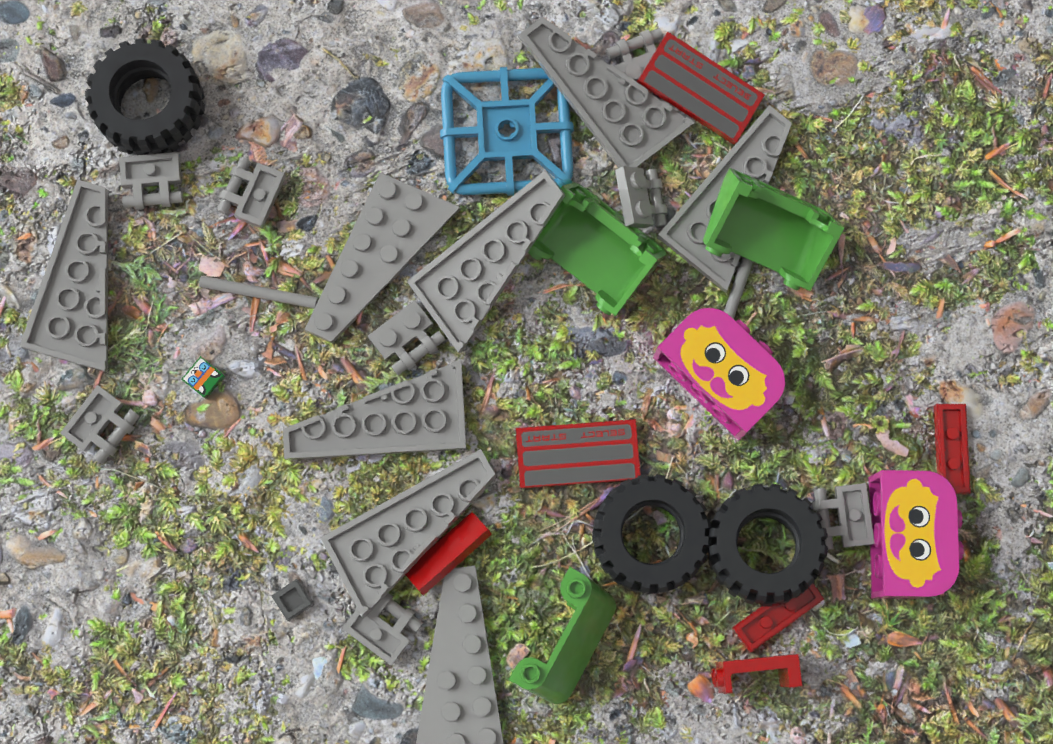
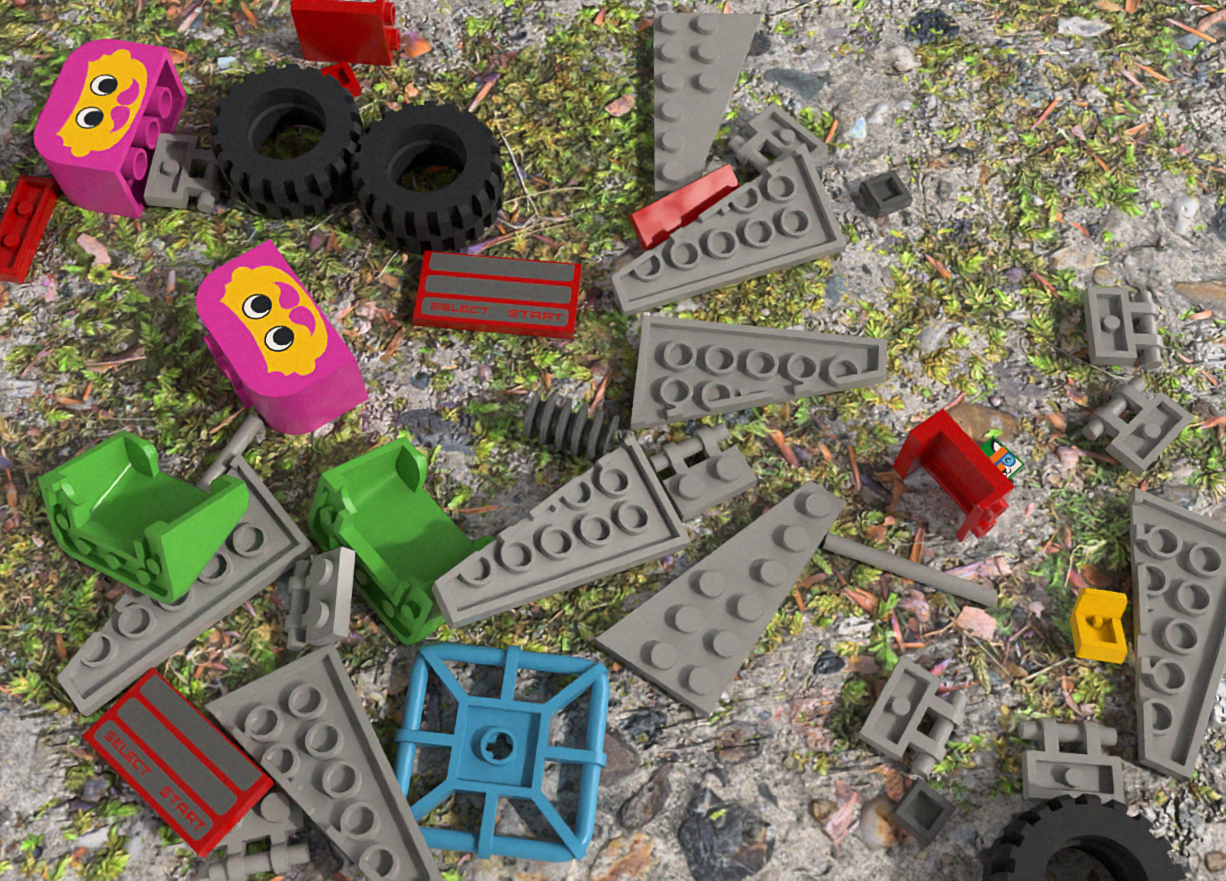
camera: 170 degrees left, 15 degrees down
bright green windscreen [509,567,616,704] -> none
none -> dark grey piece [524,387,620,463]
none -> dark grey tile [888,777,957,847]
none -> red panel [893,408,1015,542]
none -> yellow bracket [1069,588,1128,664]
none -> light grey plate [1082,286,1164,369]

